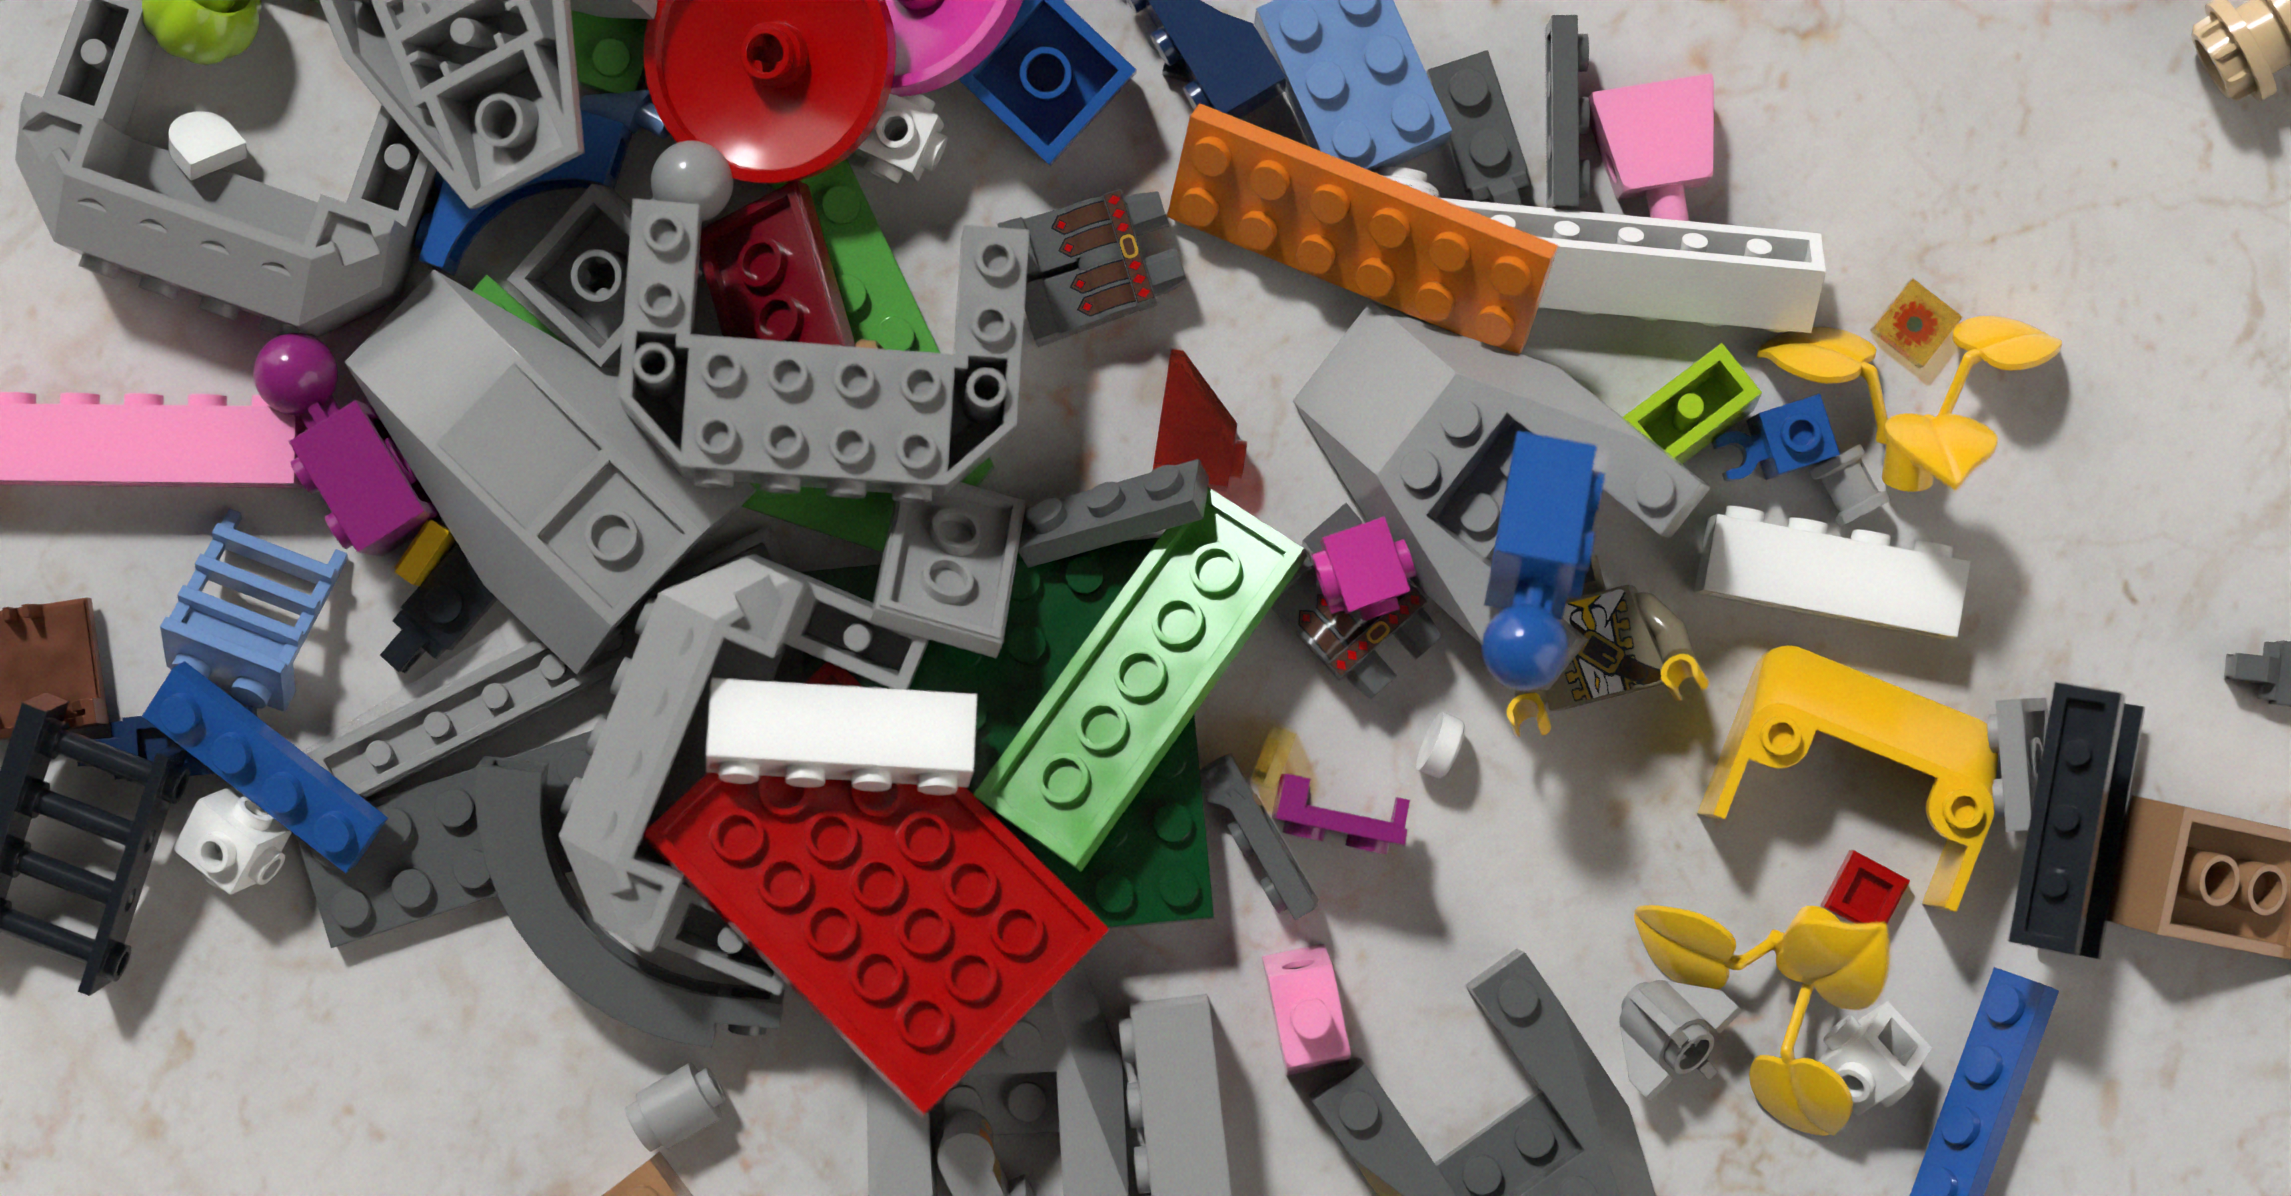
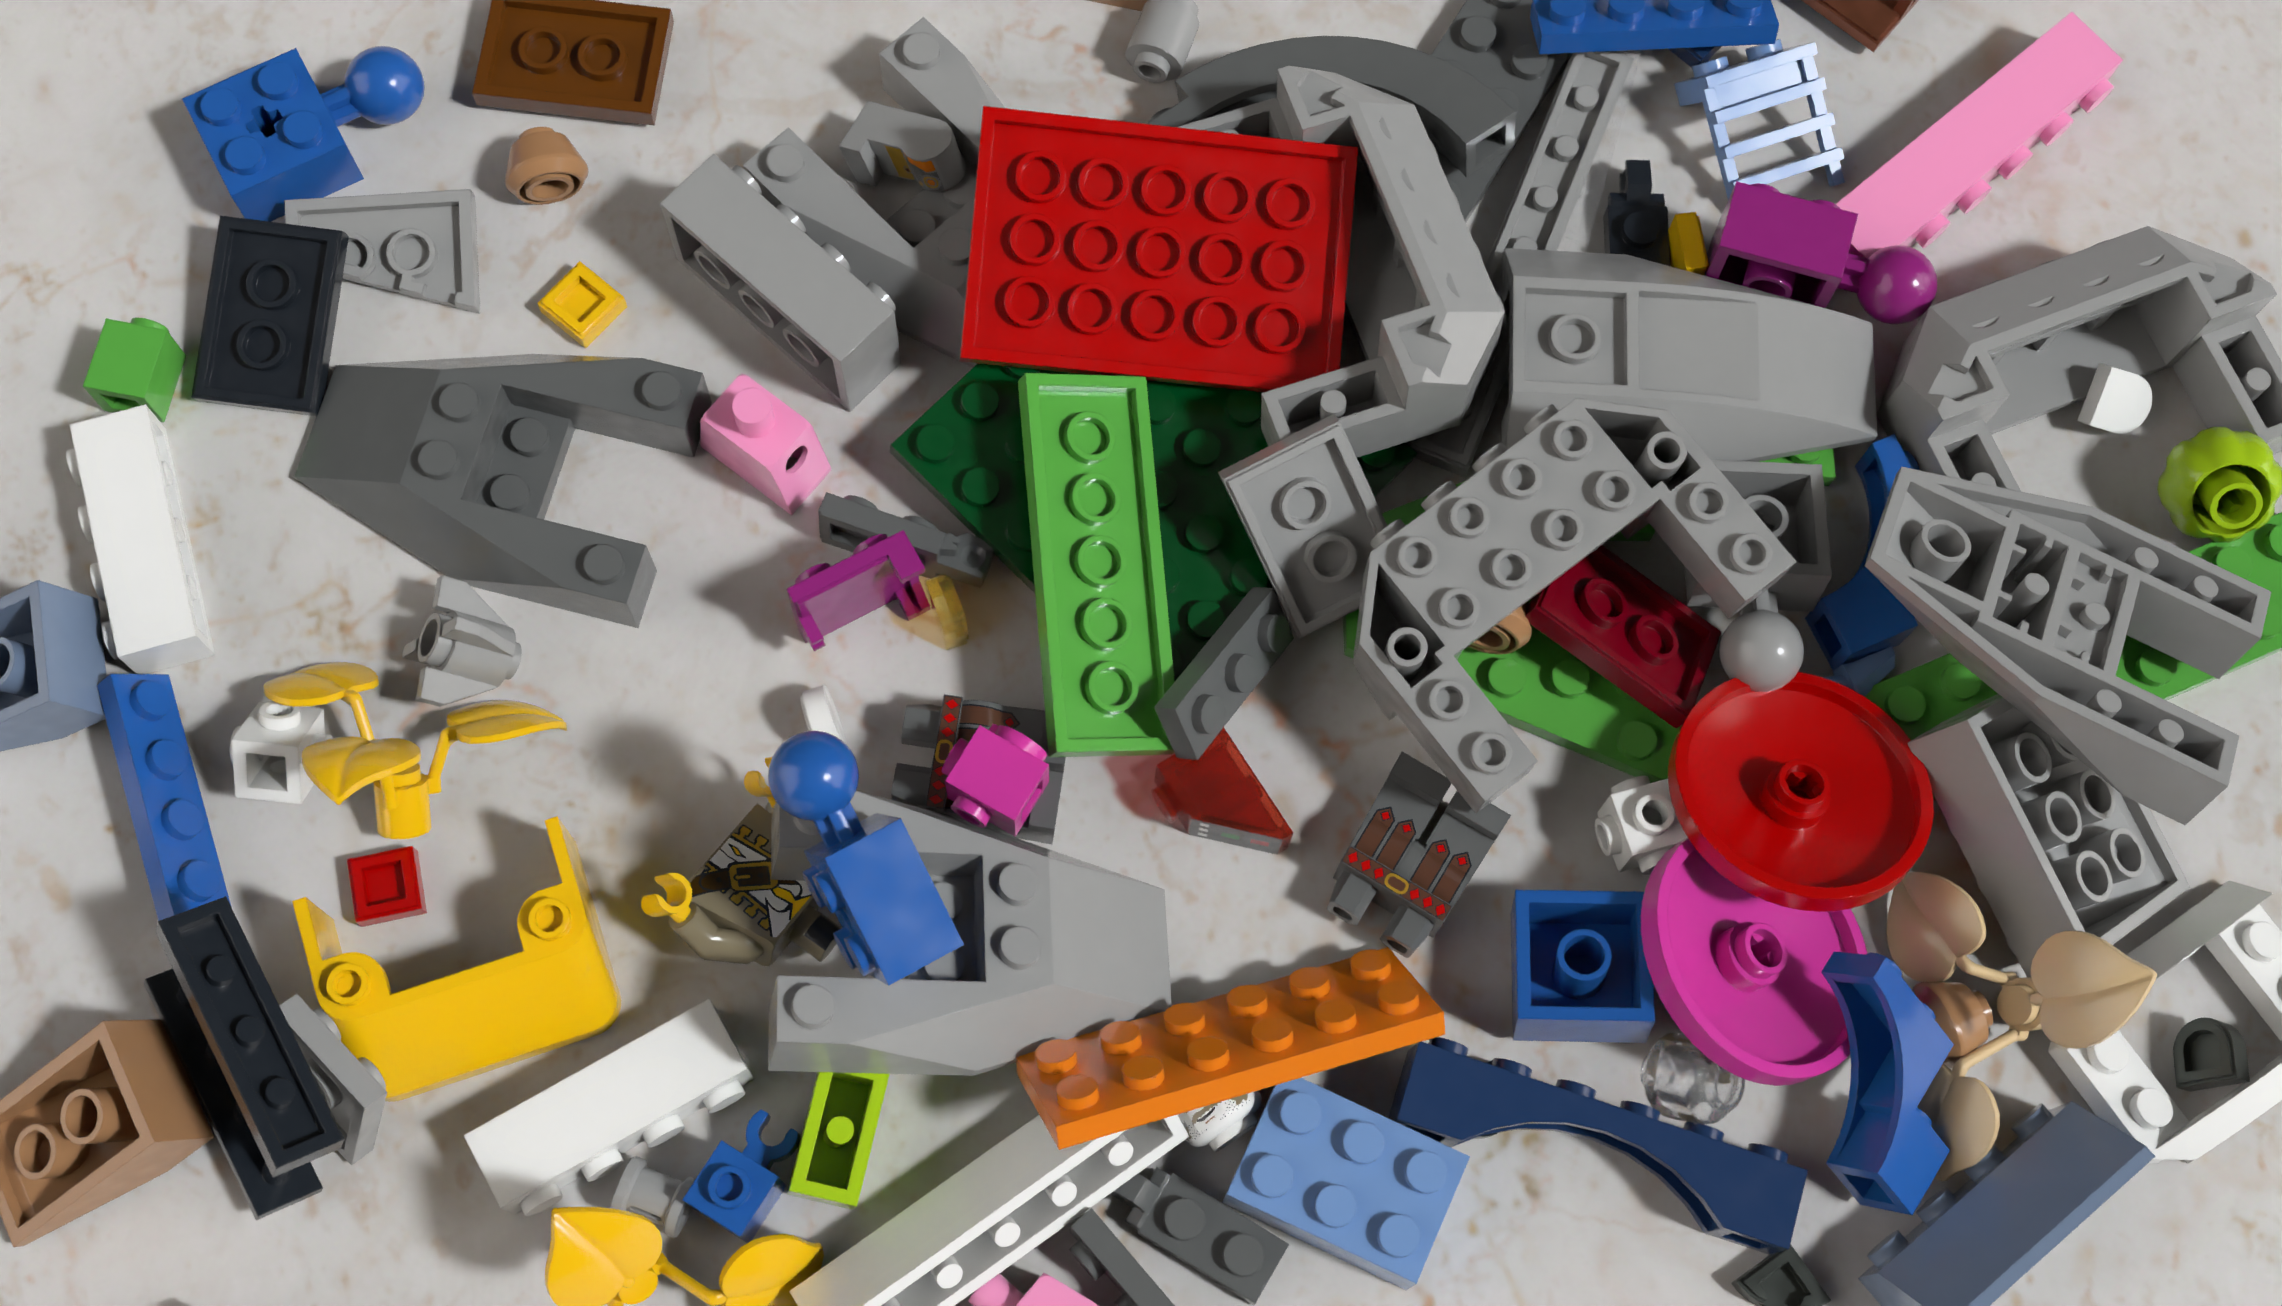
camera: 135 degrees right, 15 degrees down
white brick [706,678,977,795] -> none

